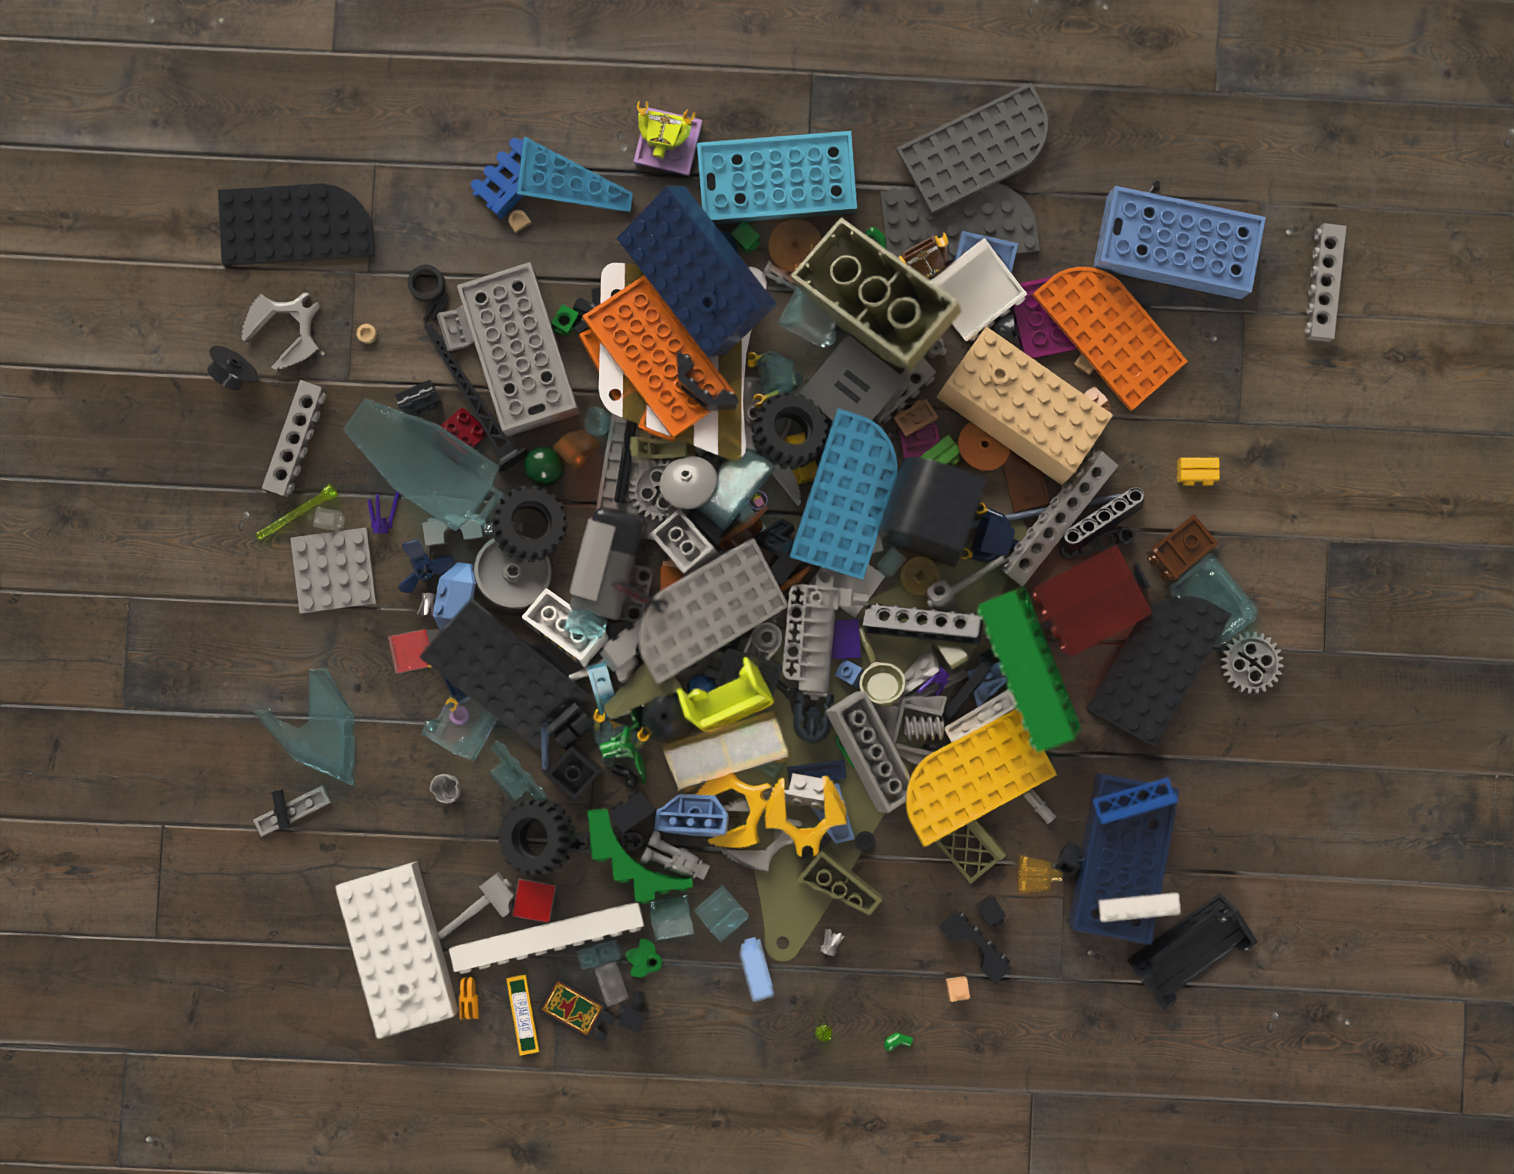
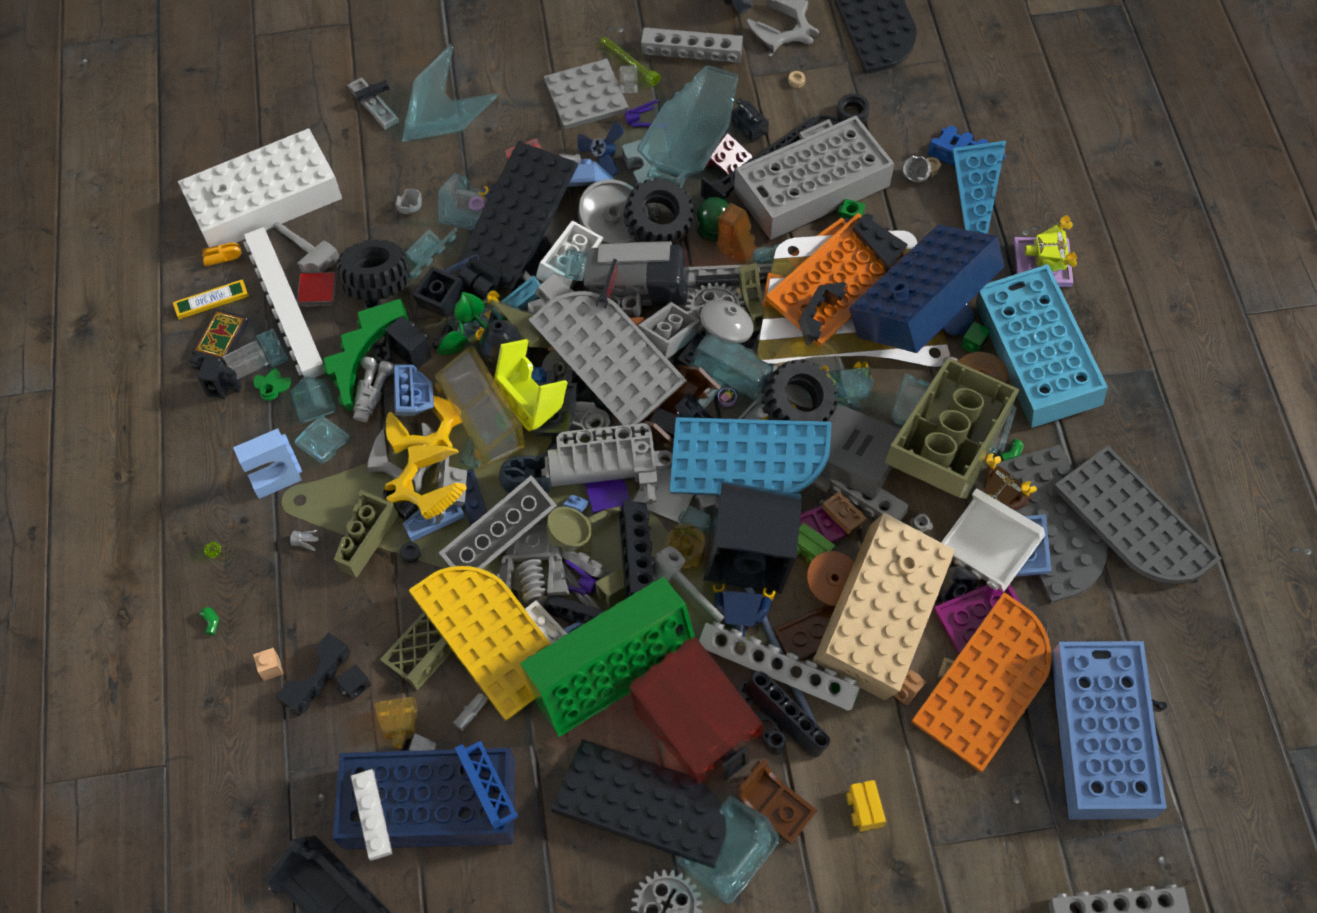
camera: 80 degrees right, 25 degrees down
none -> black wing [852,215,908,271]
none -> light grey hair [902,155,931,183]

